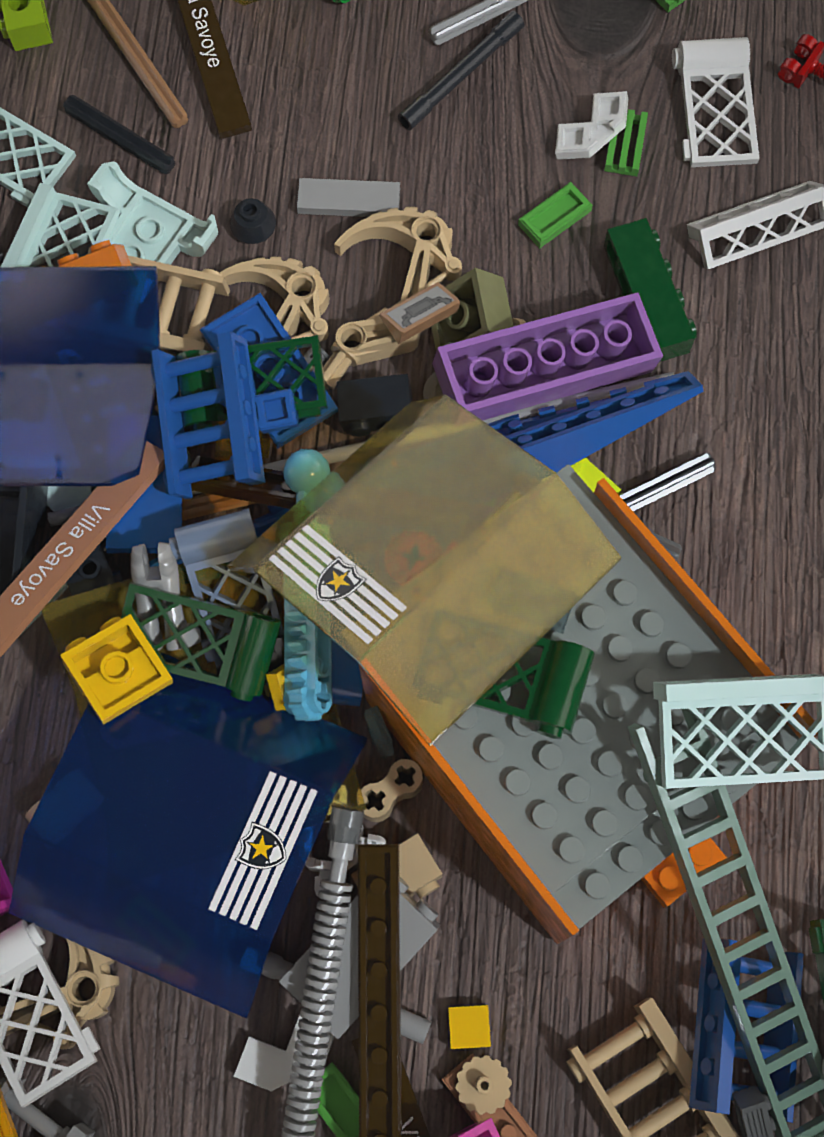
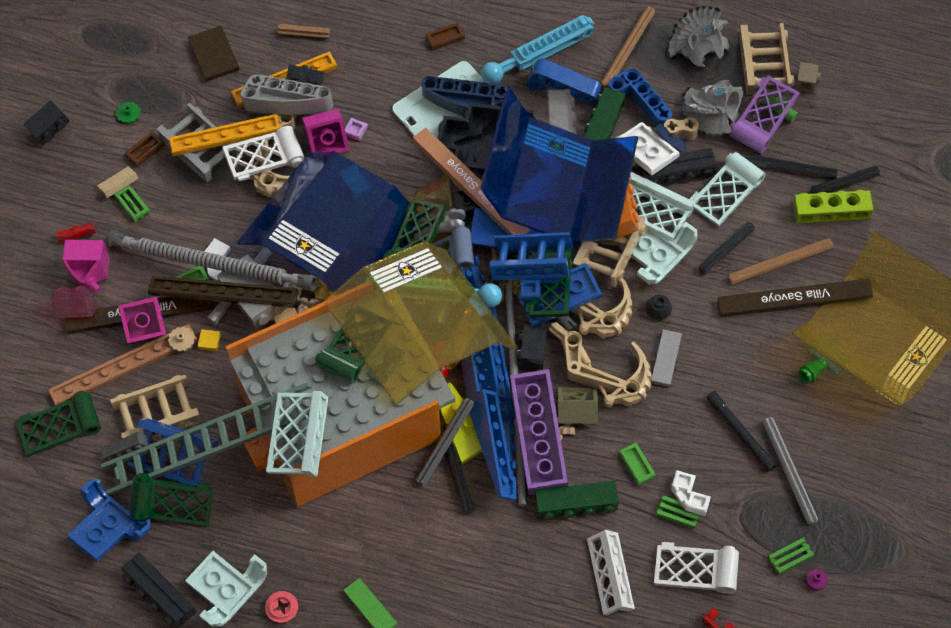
camera: 100 degrees right, 10 degrees down
yellow plate [60,614,173,725] -> none
slope [379,282,460,344] -> none

